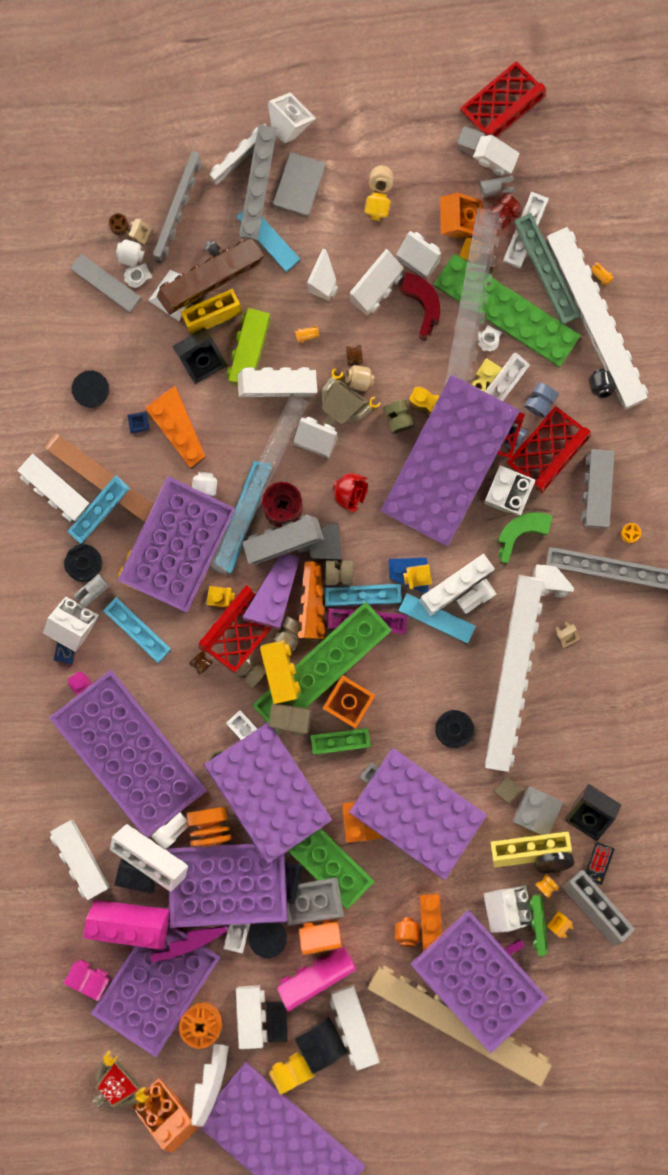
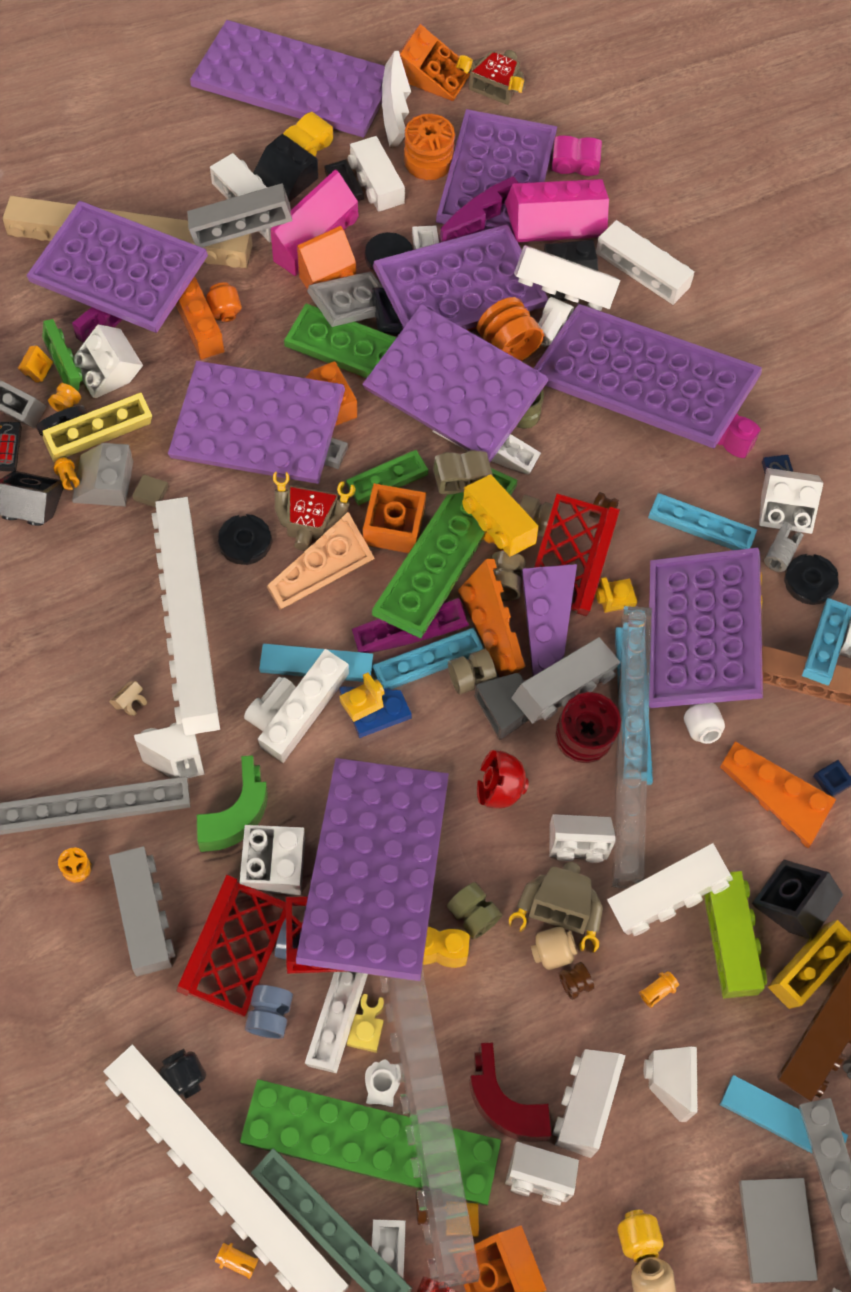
camera: 145 degrees right, 20 degrees down
none -> light orange pin [53,457,79,490]
none -> light grey brick [187,183,292,248]
none -> light nougat wing [267,512,375,610]
none -> torso [273,471,356,551]

